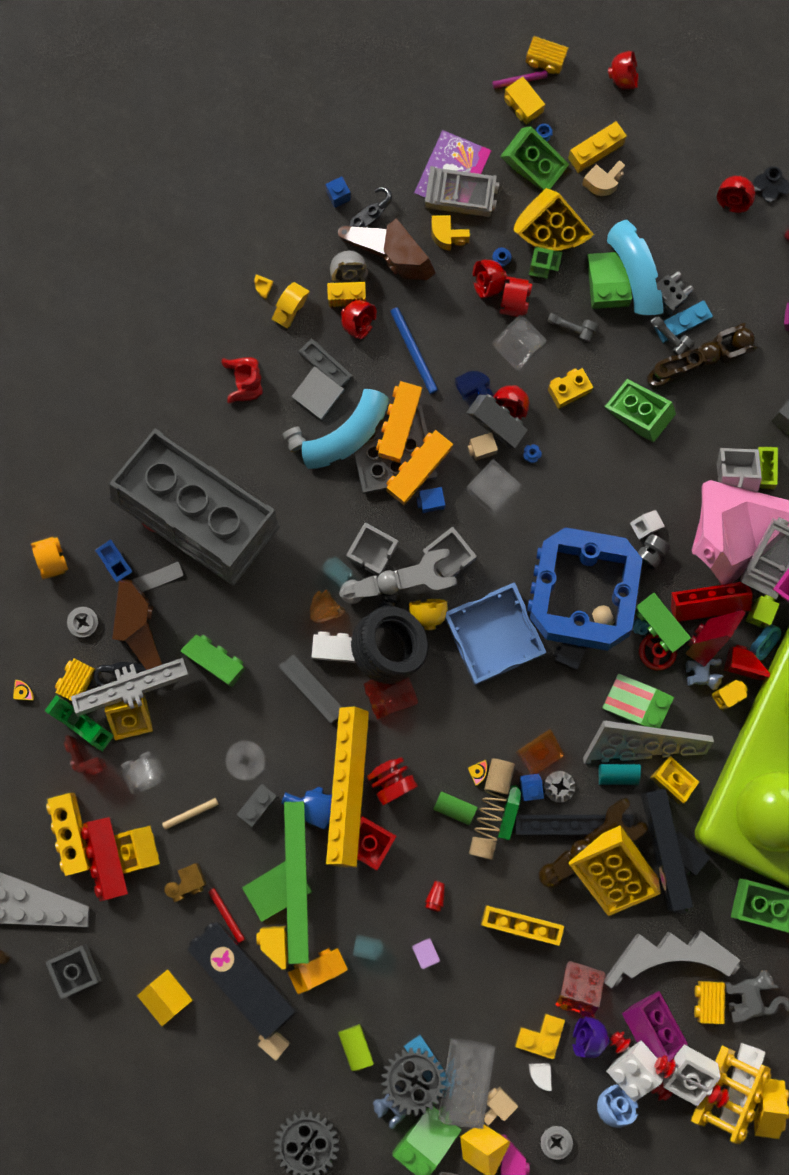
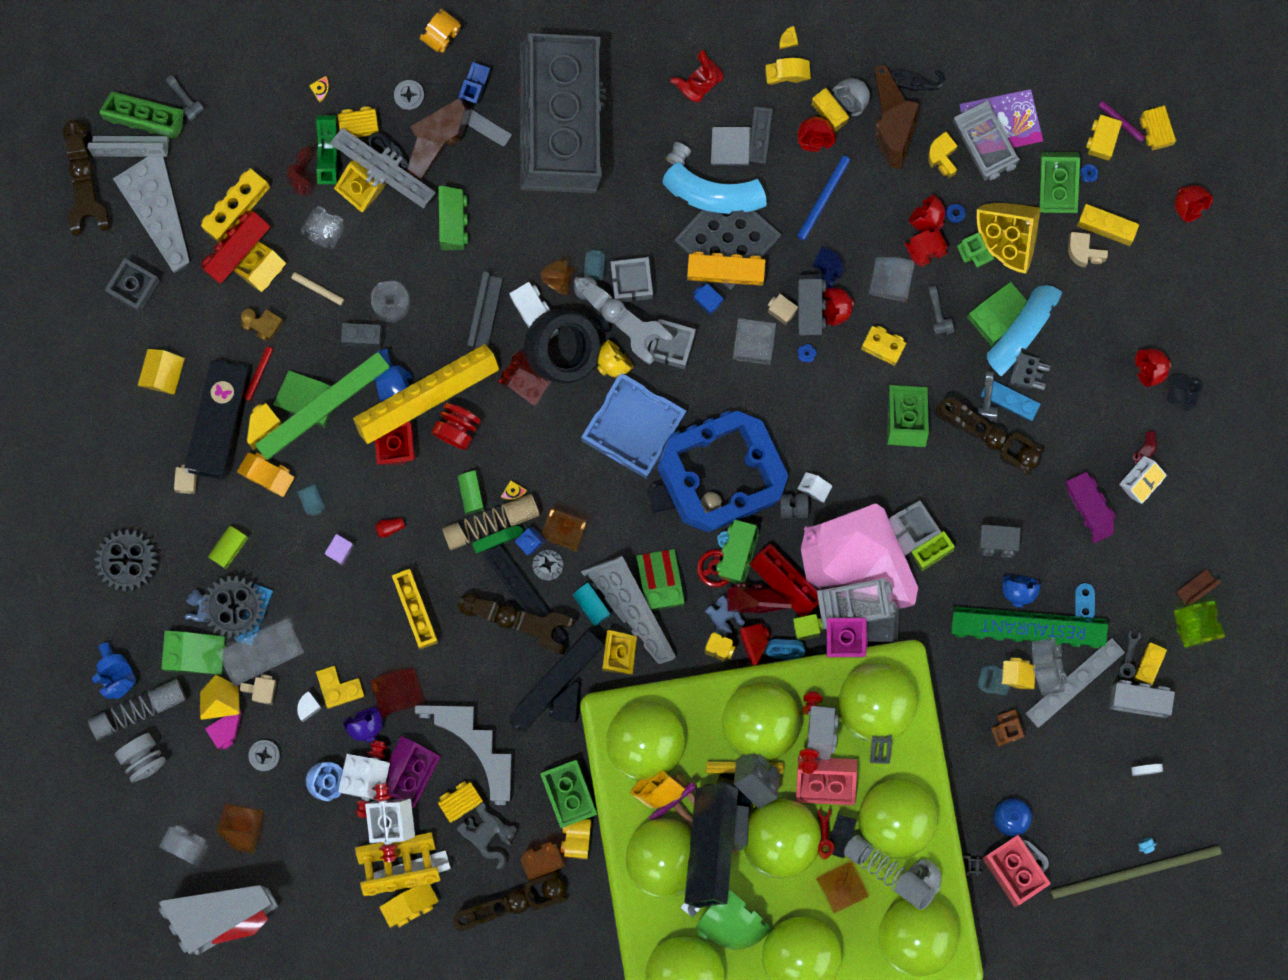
camera: 55 degrees right, 0 degrees up
blue brick [325,176,351,208] -> none
light orange brick [376,381,422,463] -> none
yellow slope [569,825,661,916] -> none

